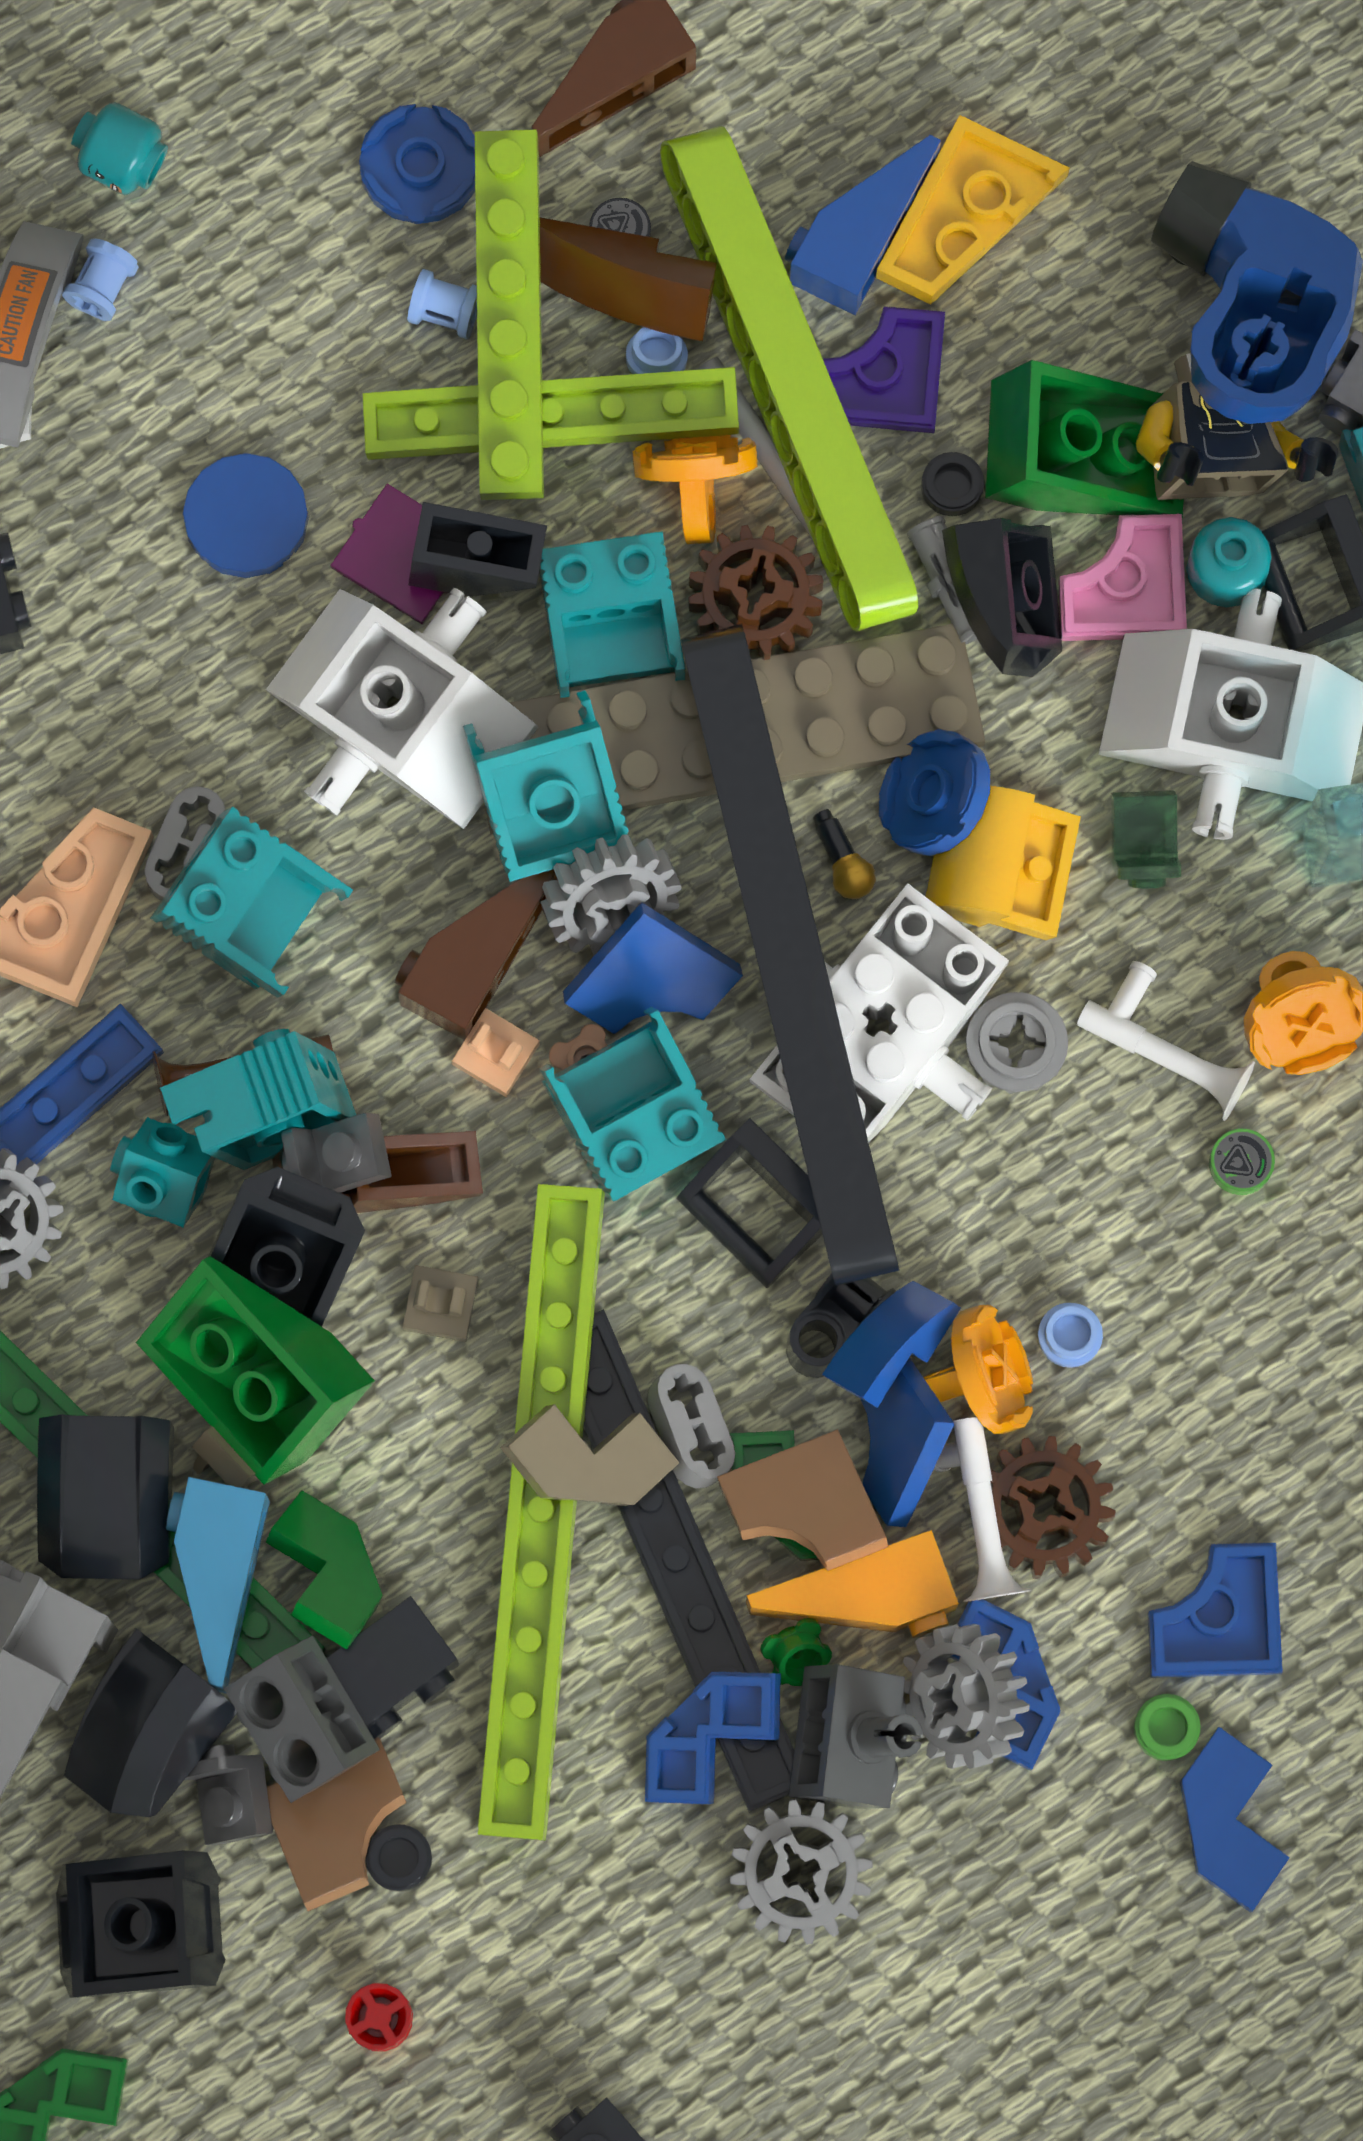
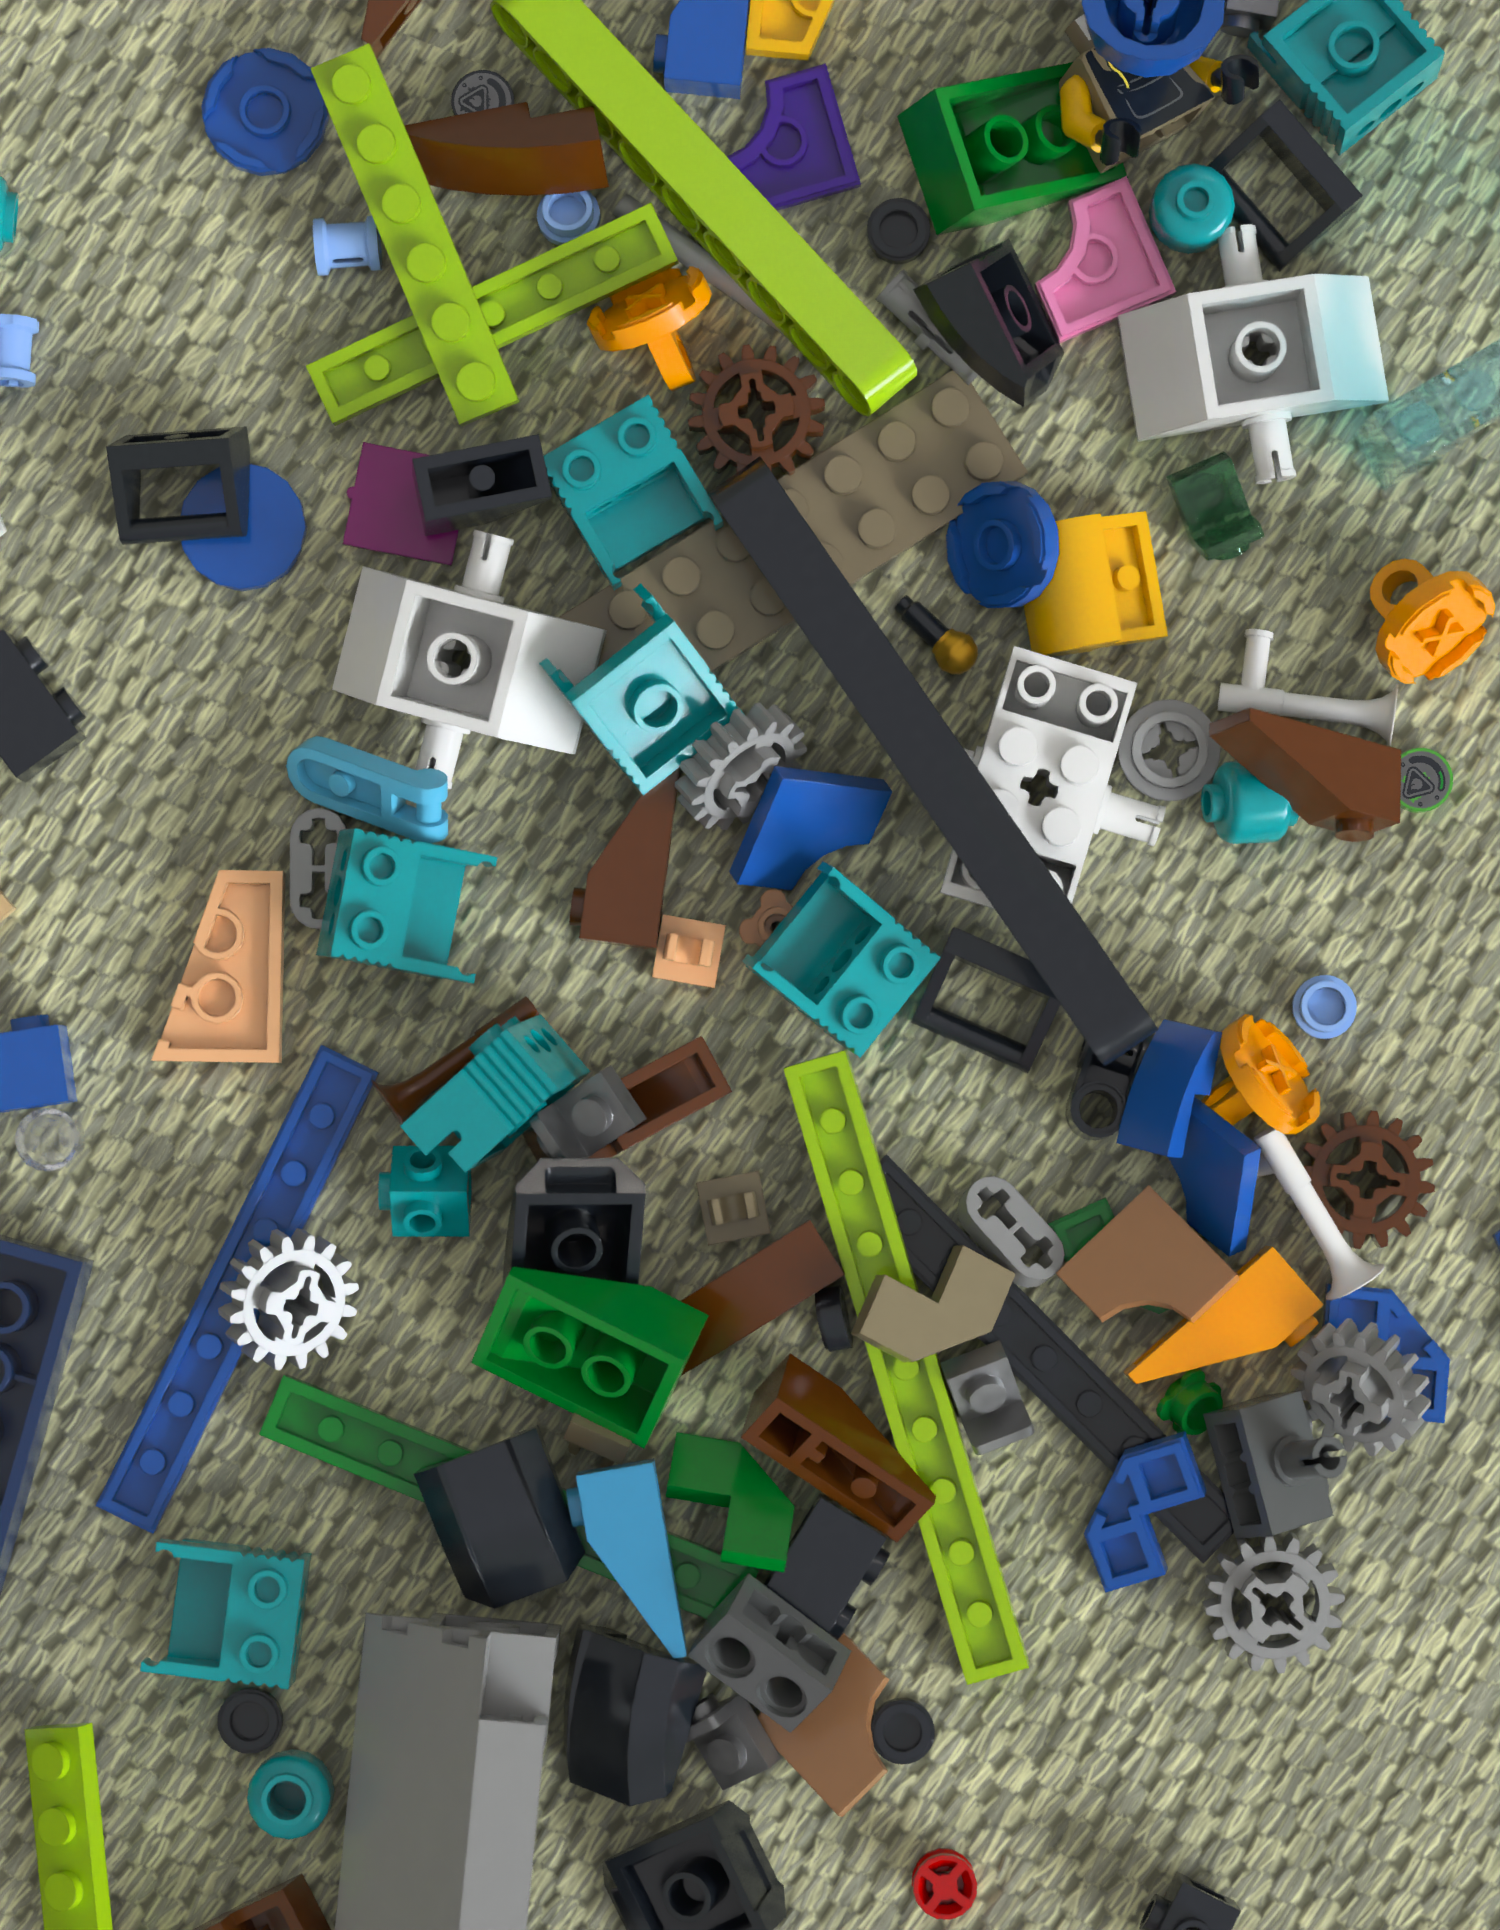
camera: 20 degrees left, 10 degrees up
none -> black tile [106,426,250,545]
none -> medium azure plate [286,736,448,843]
none -> reddish brown slope [680,1219,845,1376]
none -> reddish brown slope [741,1353,936,1542]
none -> black tile [815,1285,853,1352]
none -> flat silver bracket [940,1340,1034,1455]
none -> teal head [1201,761,1299,844]
none -> reddish brown slope [1209,708,1401,842]

